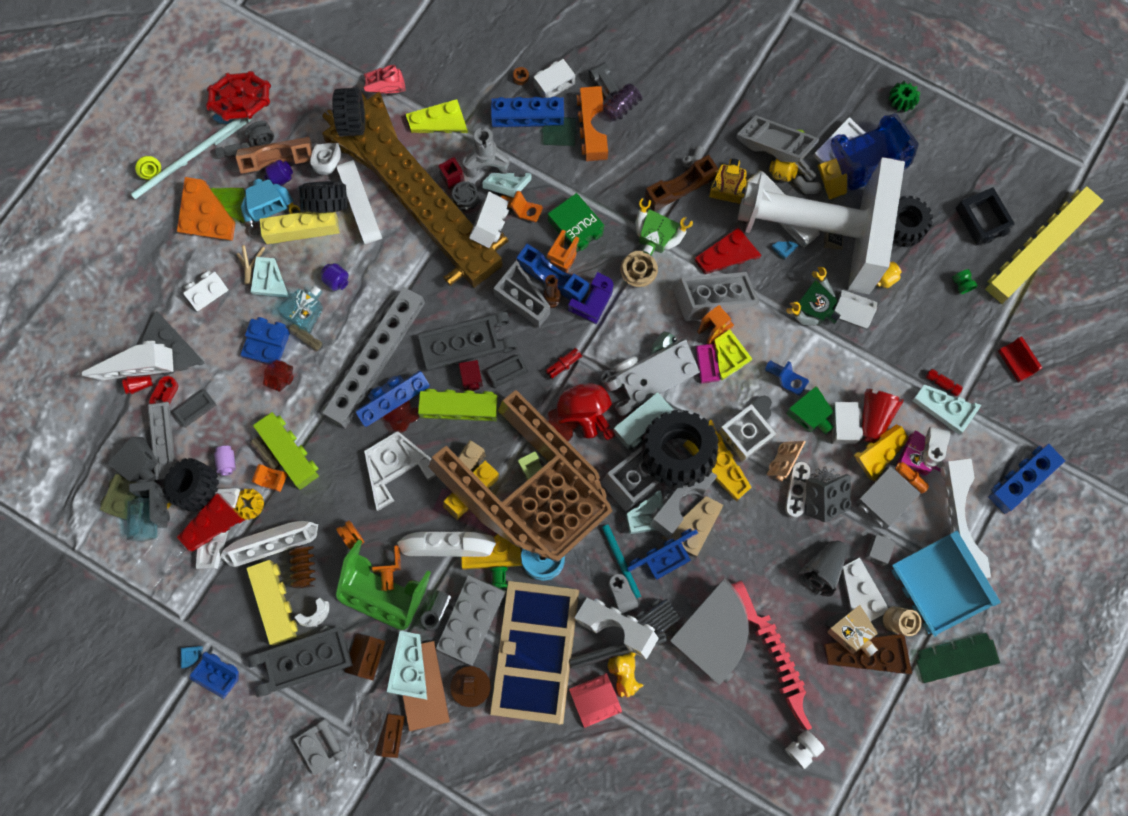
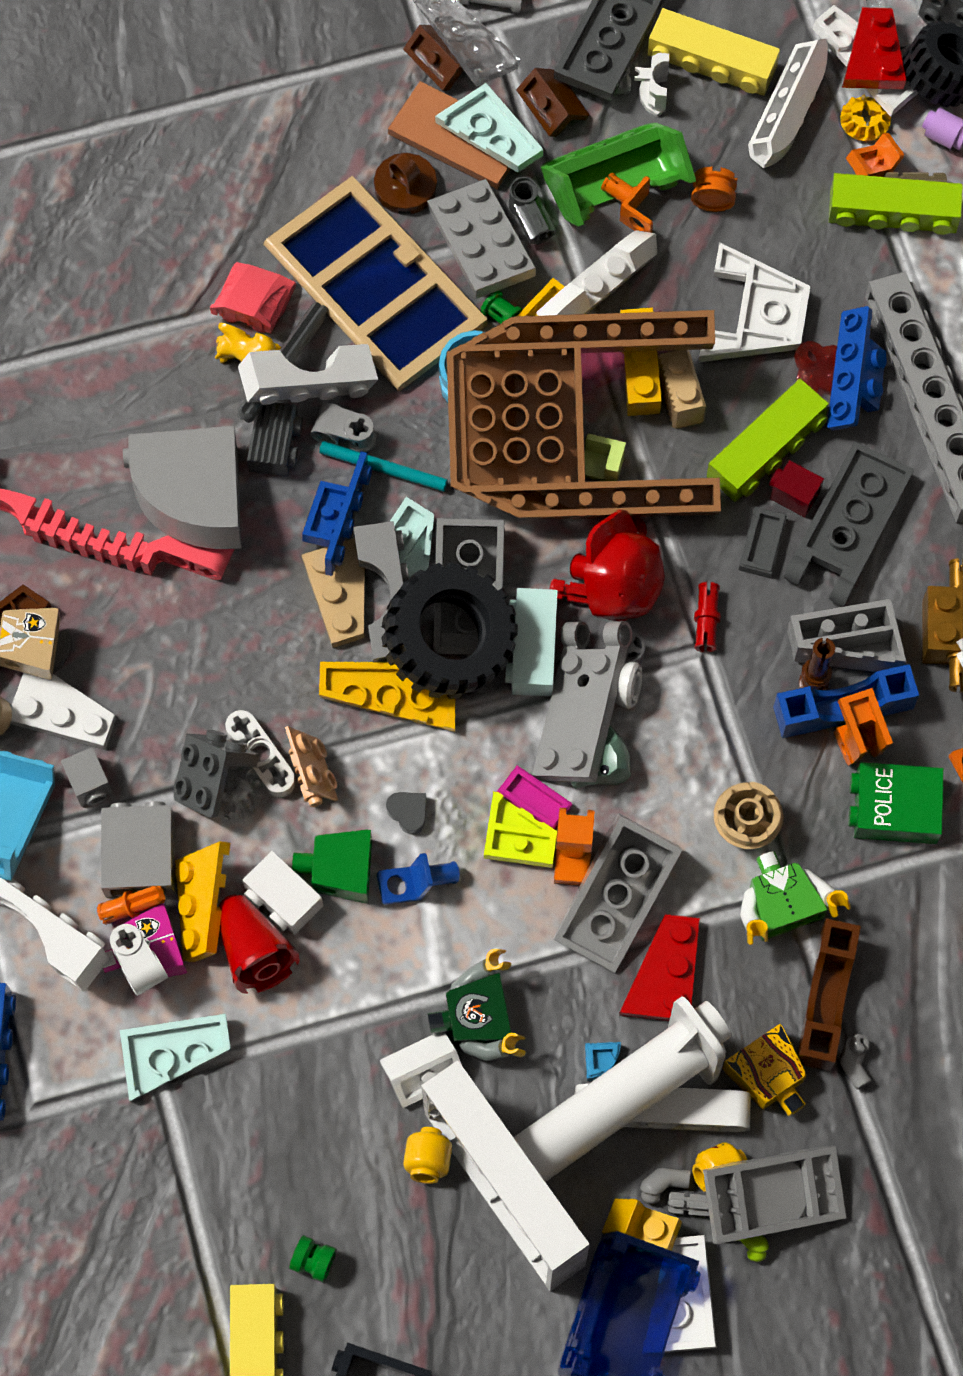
camera: 135 degrees right, 5 degrees down
reddish brown piece [289,546,316,589] -> none
dark purple piece [568,272,614,324] -> none
white brick [719,404,776,462] -> none
dark grey cone [798,540,848,597] -> none
black tyre [893,196,933,247] -> none
red axle [926,369,963,396] -> none
red panel [998,336,1042,383] -> none

